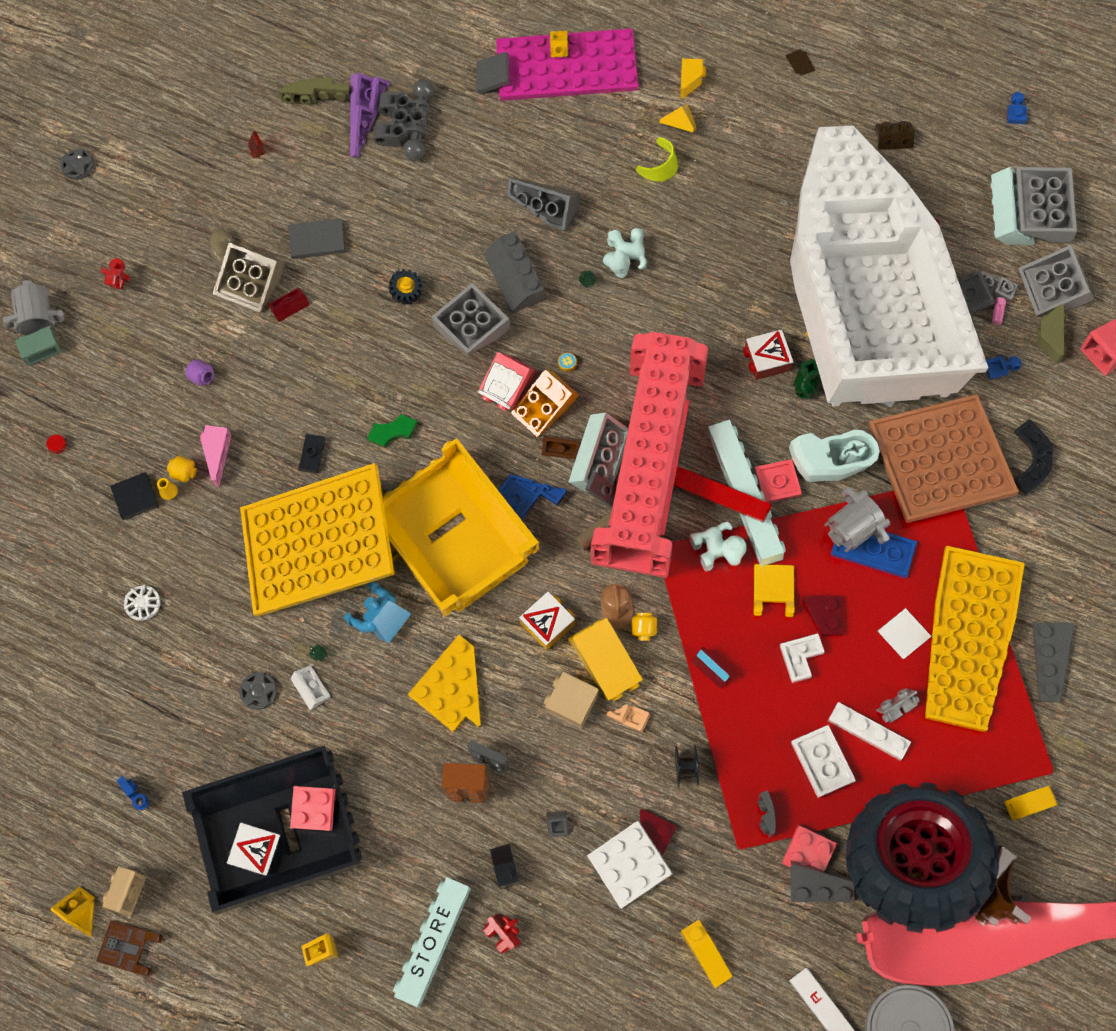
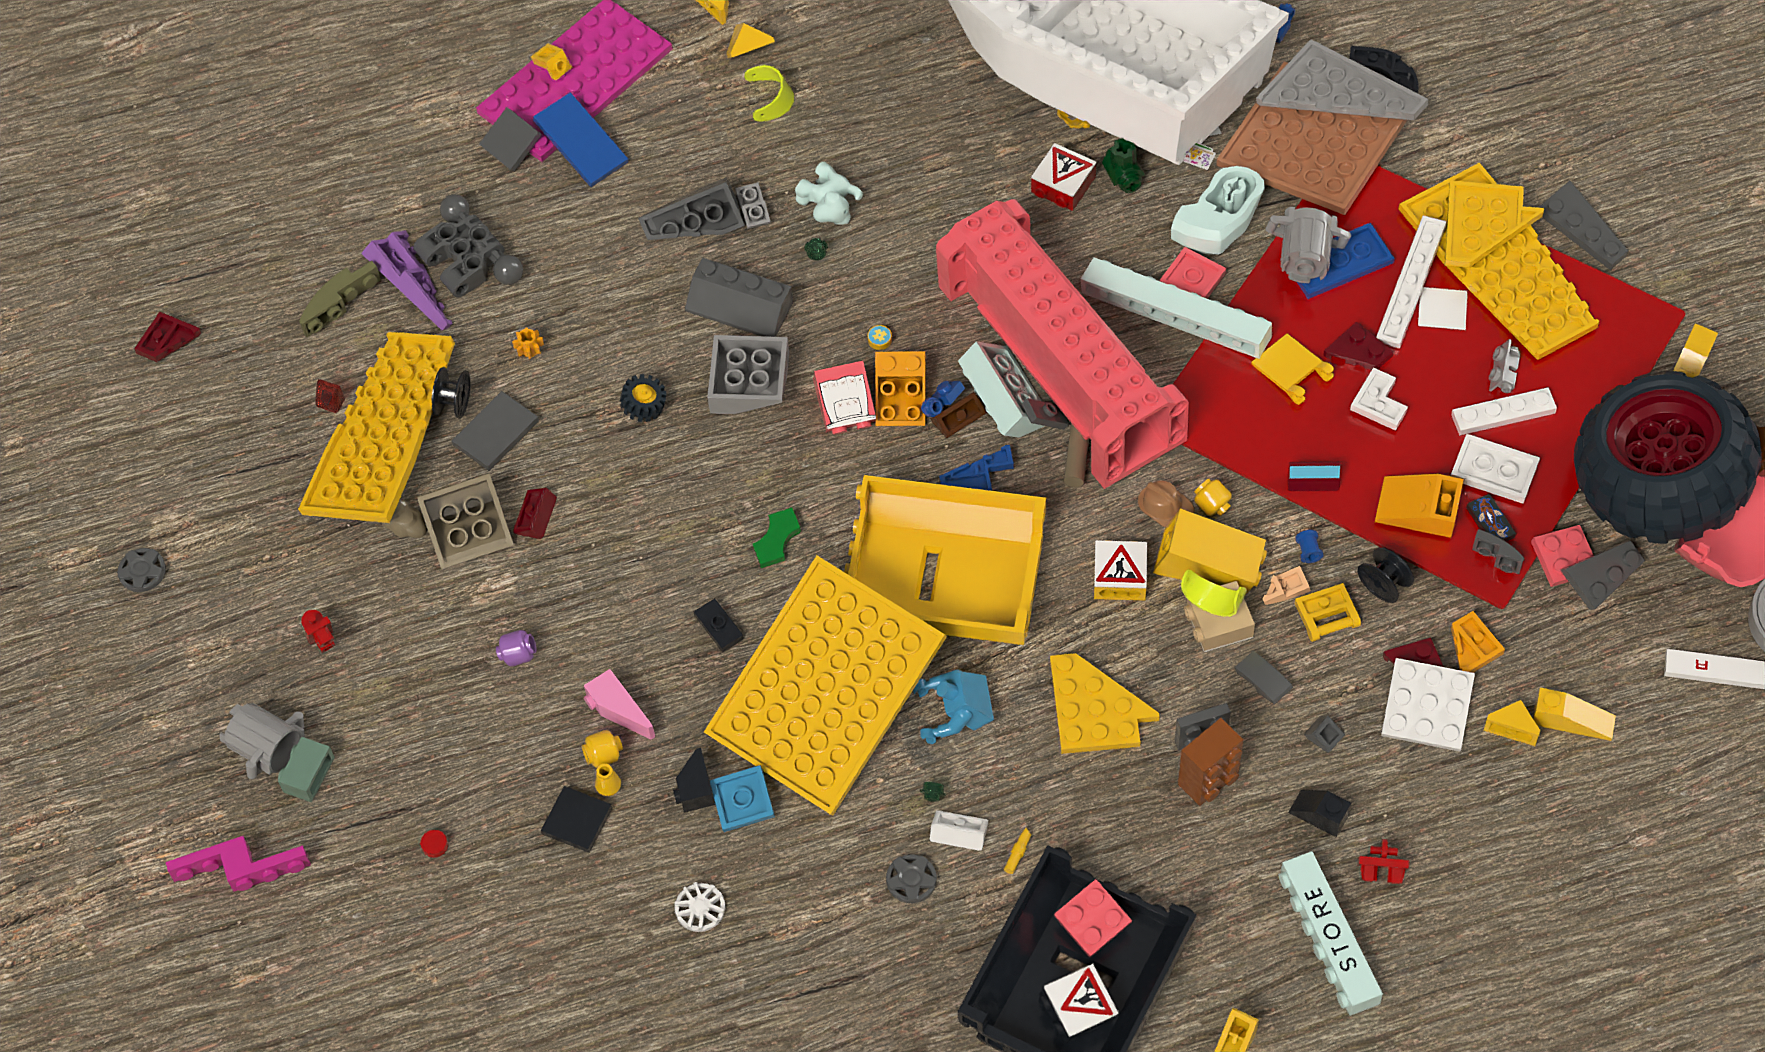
camera: 45 degrees left, 10 degrees down
red tile [674,466,772,523] -> none
light aqua animal [690,522,747,572] -> none
none -> dark red wing [134,311,201,362]
none -> yellow wing [298,332,455,523]
none -> black piece [432,367,471,419]
none -> light orange gear [512,327,544,359]
none -> blue tile [533,92,628,187]
none -> black slope [673,748,715,813]
none -> dark azure plate [710,765,775,832]
none -> light grey slope [735,183,771,229]
none -> blue plate [921,381,965,417]
none -> yellow piece [1004,828,1031,874]
none -> neon yellow piece [1181,569,1247,617]
none -> sticker [1183,143,1216,170]
none -> dark grey slope [1234,651,1293,705]
none -> light grey wing [1256,39,1428,120]
none -> yellow plate [1294,583,1361,642]
none -> blue bush [1295,530,1324,563]
none -> light orange slope [1375,474,1464,538]
none -> white tile [1376,215,1446,348]
none -> yellow wing [1445,180,1544,268]
none -> light orange wing [1451,611,1505,673]
none -> tile [1466,494,1516,542]
none -> yellow slope [1483,700,1540,746]

